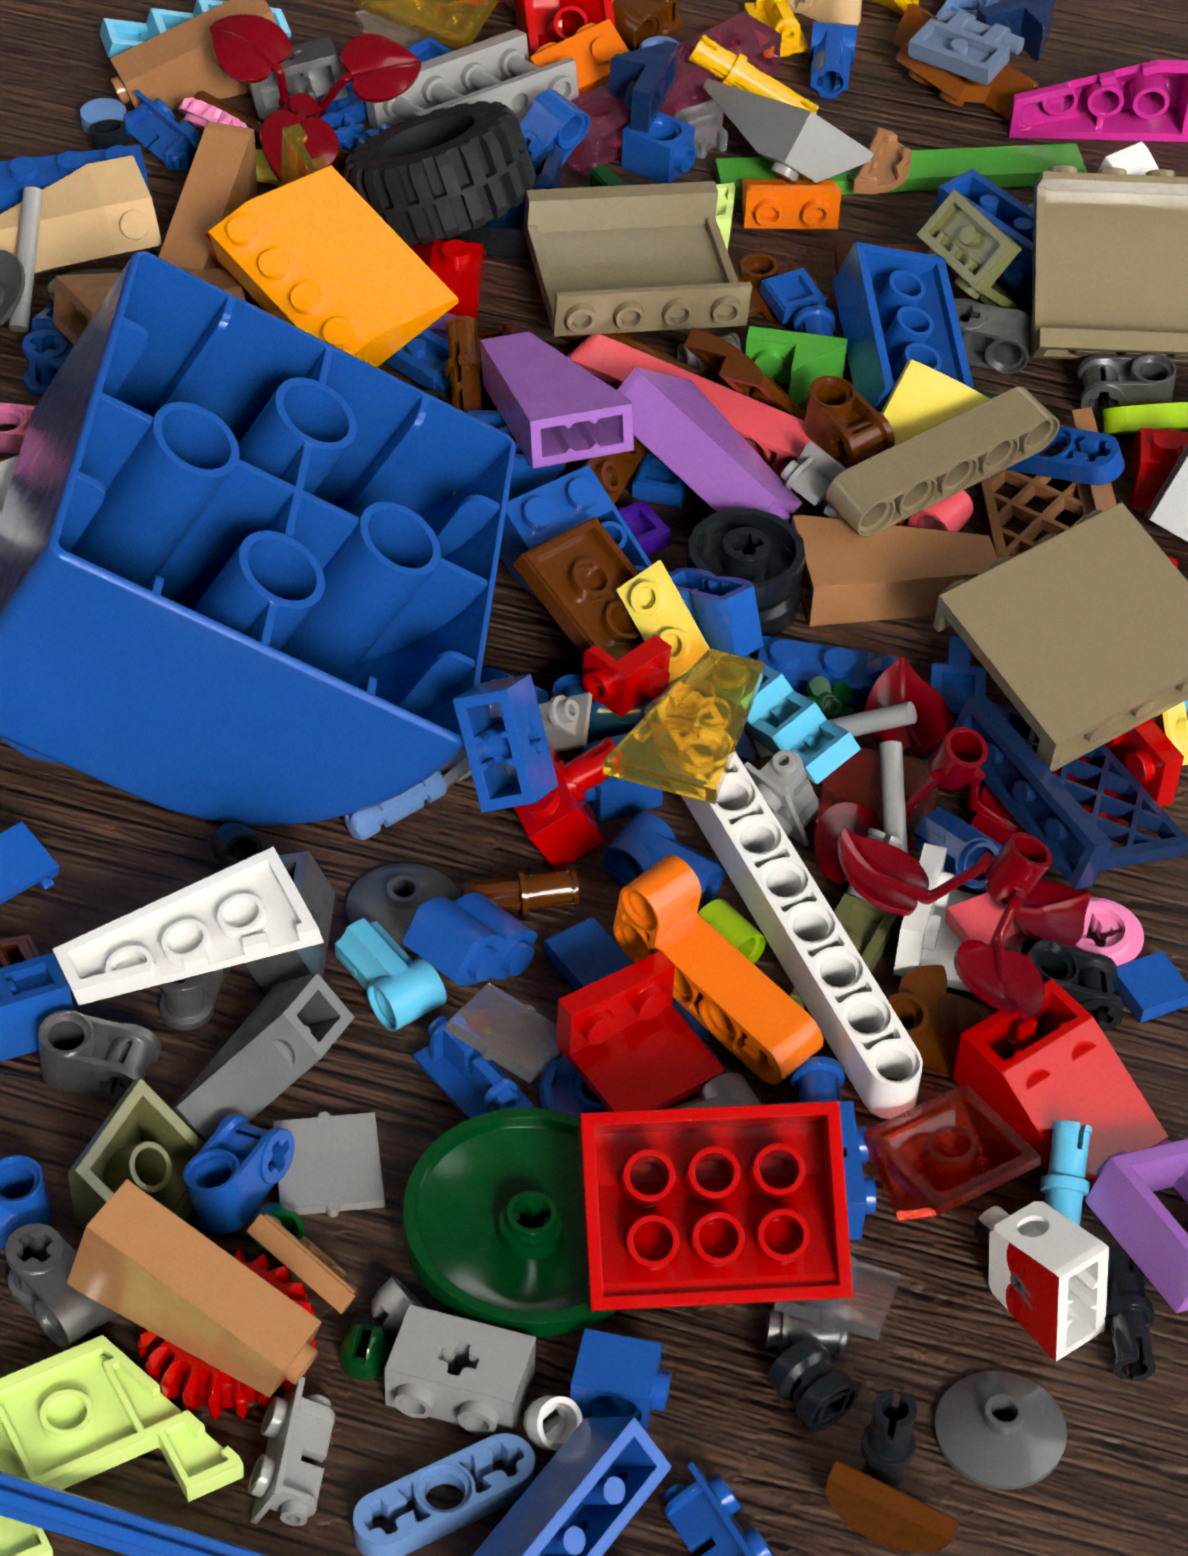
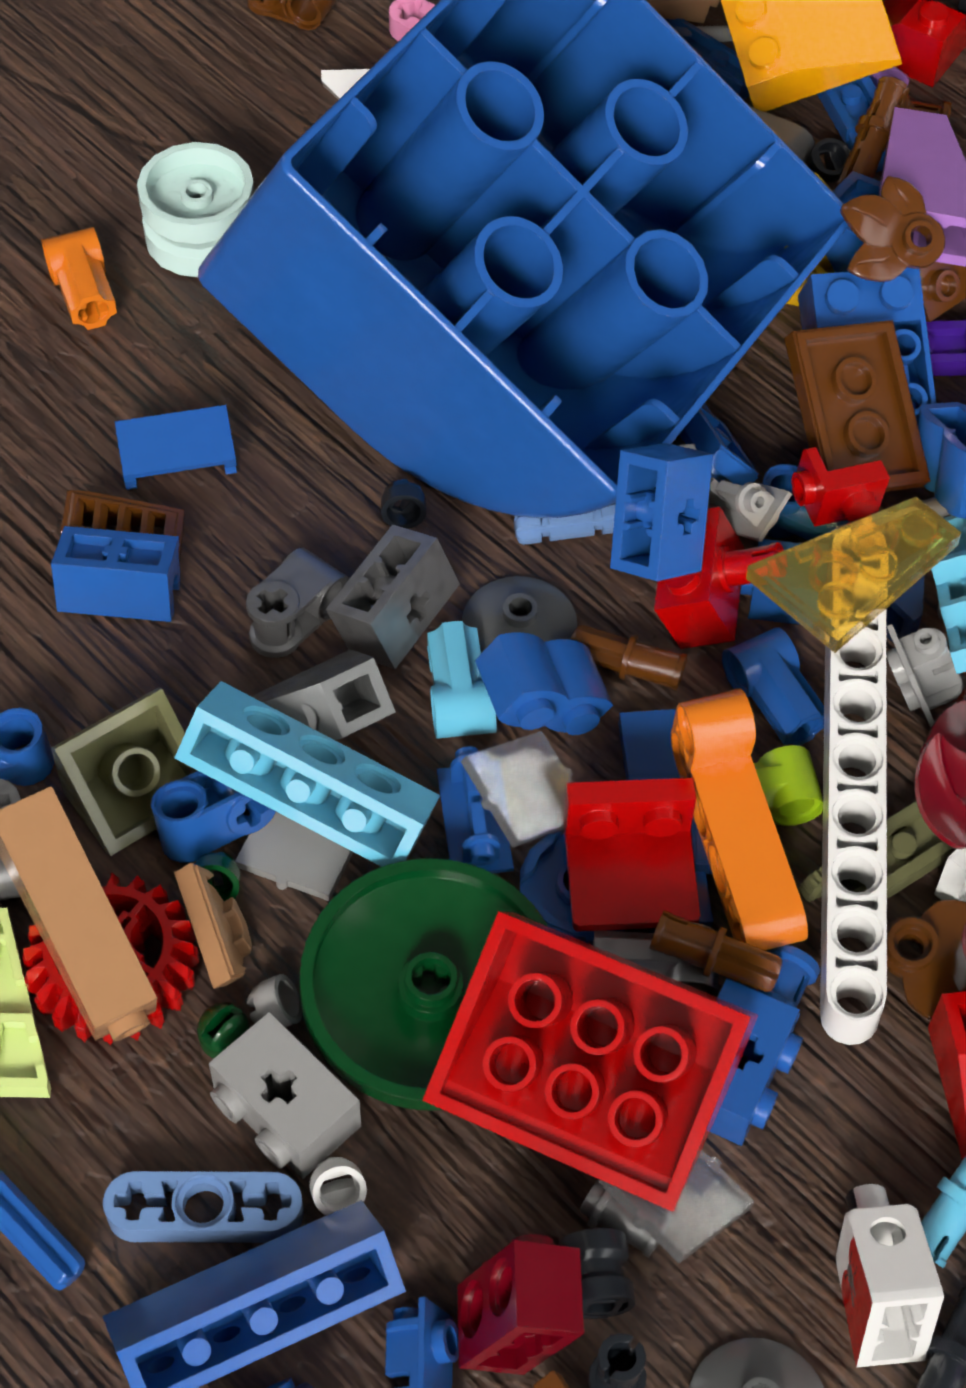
camera: 30 degrees right, 10 degrees up
flat silver piece [38,1010,162,1104] -> none
white wing [52,846,324,1005] -> none
light grey hinge [248,1377,335,1526] -> none
blue brick [570,1328,672,1433] -> none
light yellow hinge [616,560,713,684] -> none
clear red slope [864,1083,1041,1222] -> none
none -> medium azure brick [174,681,440,867]
none -> dark red brick [457,1234,584,1375]
none -> reddish brown axle [649,910,782,992]
none -> reddish brown plate [840,176,945,282]

